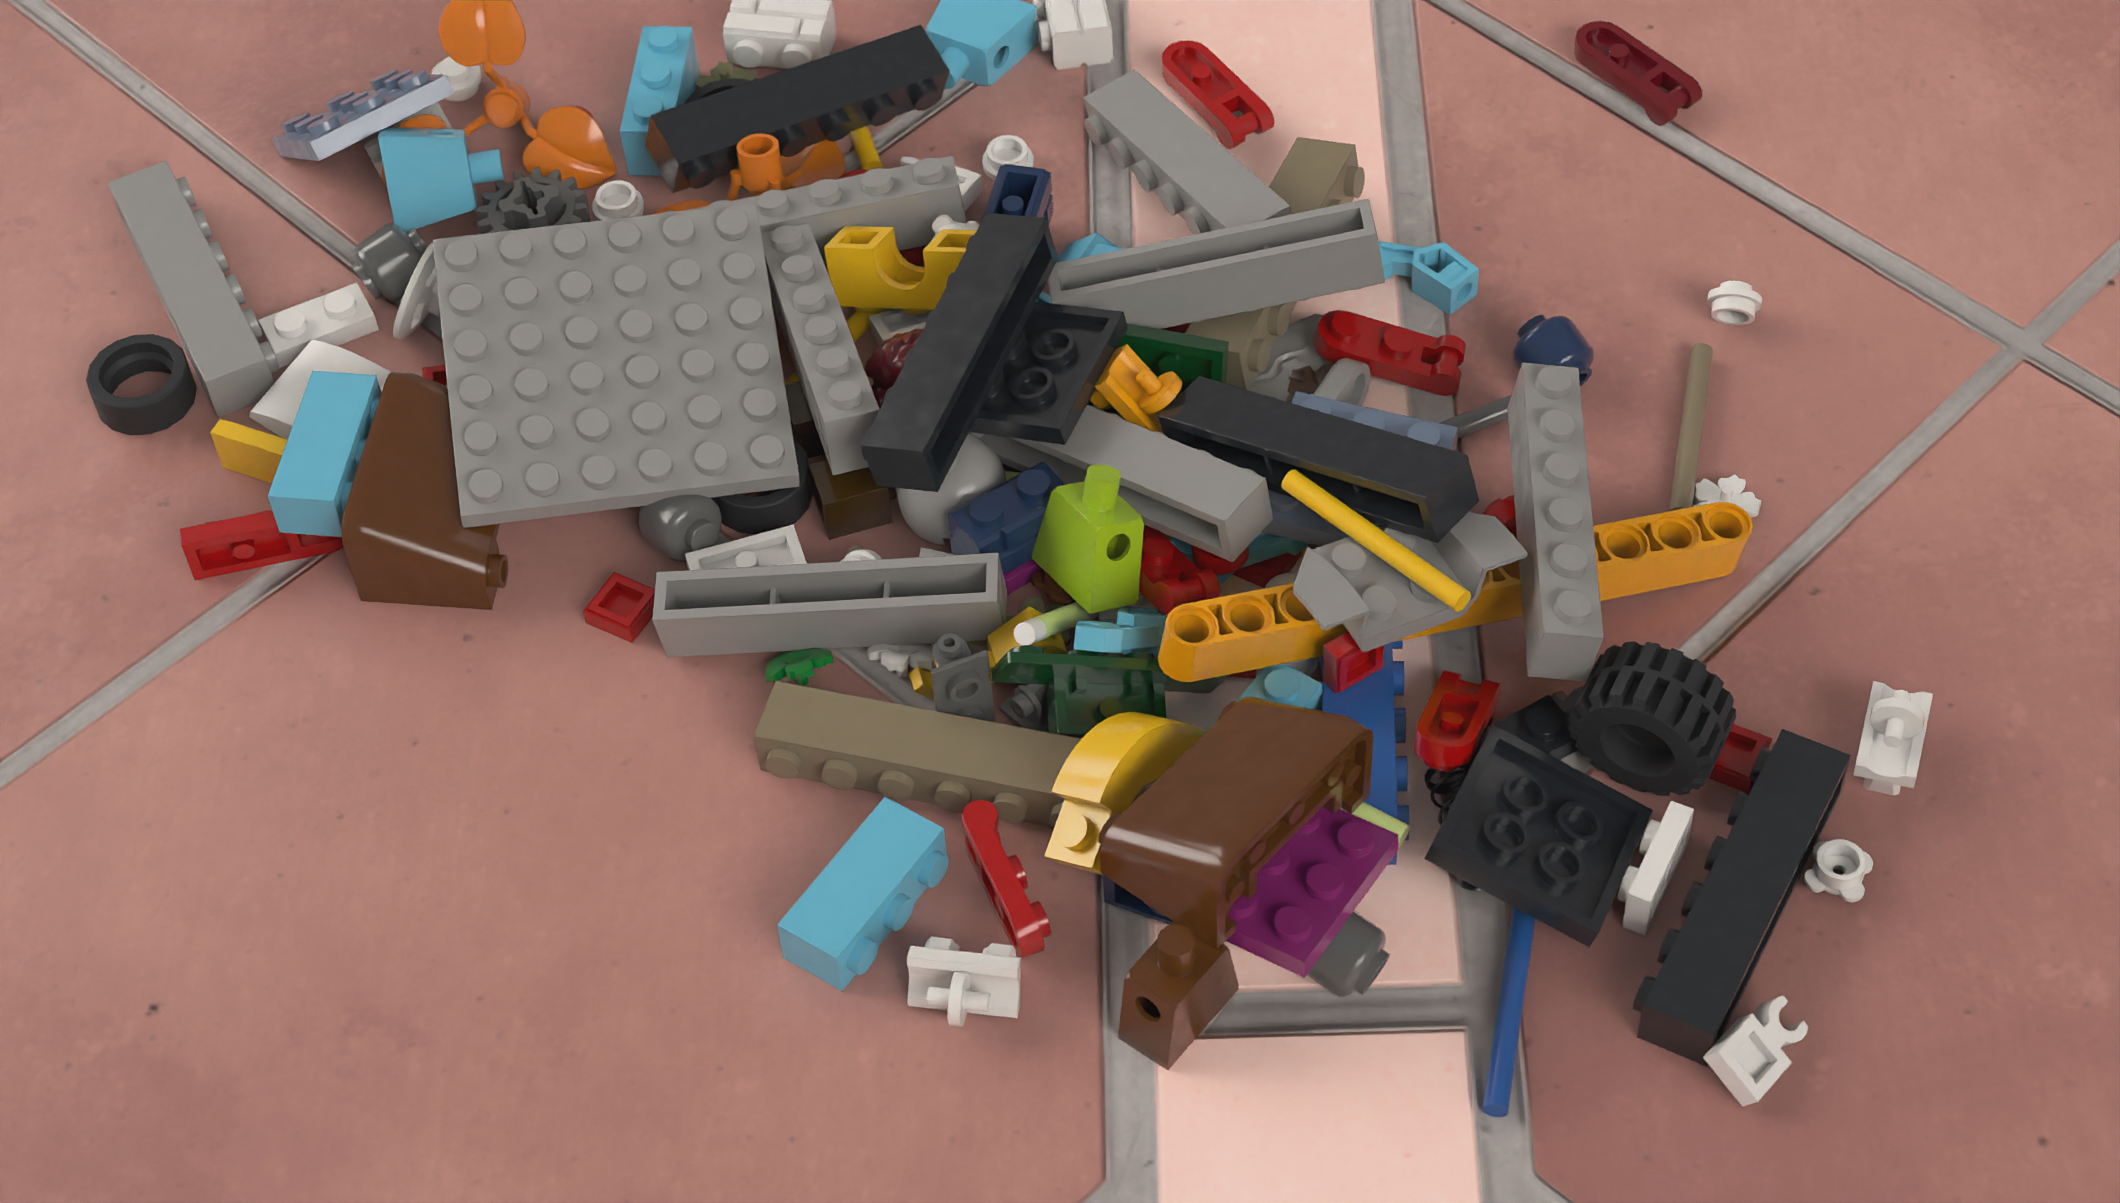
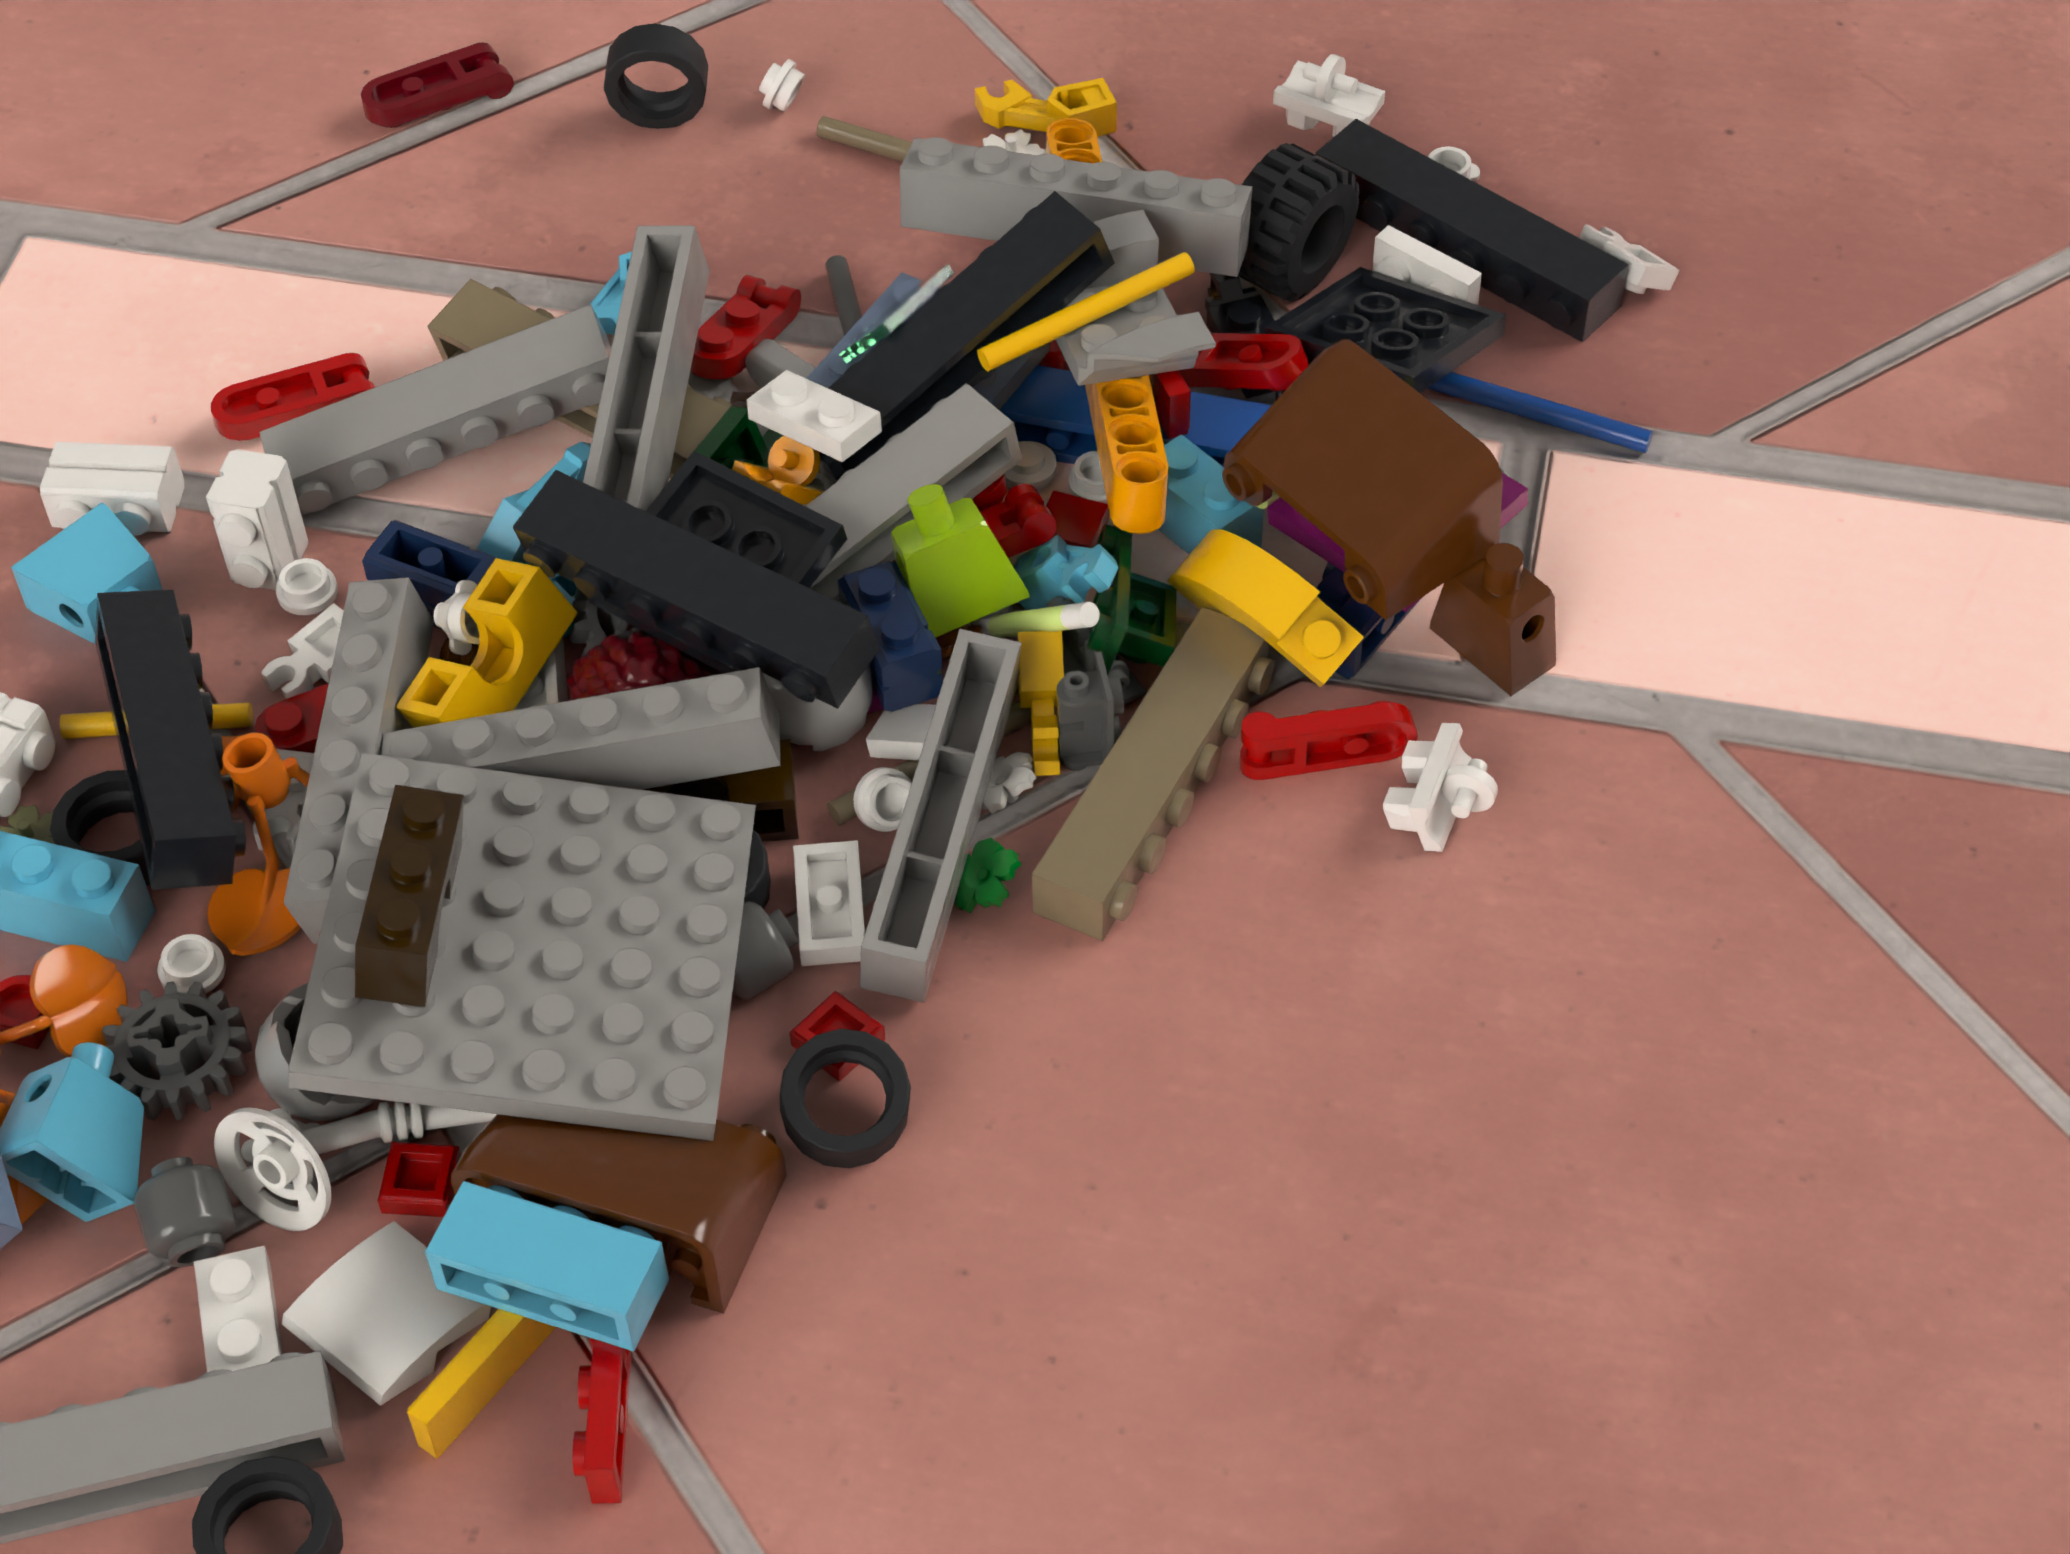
camera: 80 degrees left, 0 degrees up
medium azure brick [777,797,949,991] -> none
dark blue head [1513,315,1594,387] -> none
none -> white brick [206,449,309,590]
none -> dark brown arch [355,785,464,1007]
none -> black tyre [604,23,709,129]
none -> white plate [747,370,882,462]
none -> black tyre [780,1029,911,1168]
none -> clear green piece [839,264,955,363]
none -> yellow piece [974,78,1117,137]

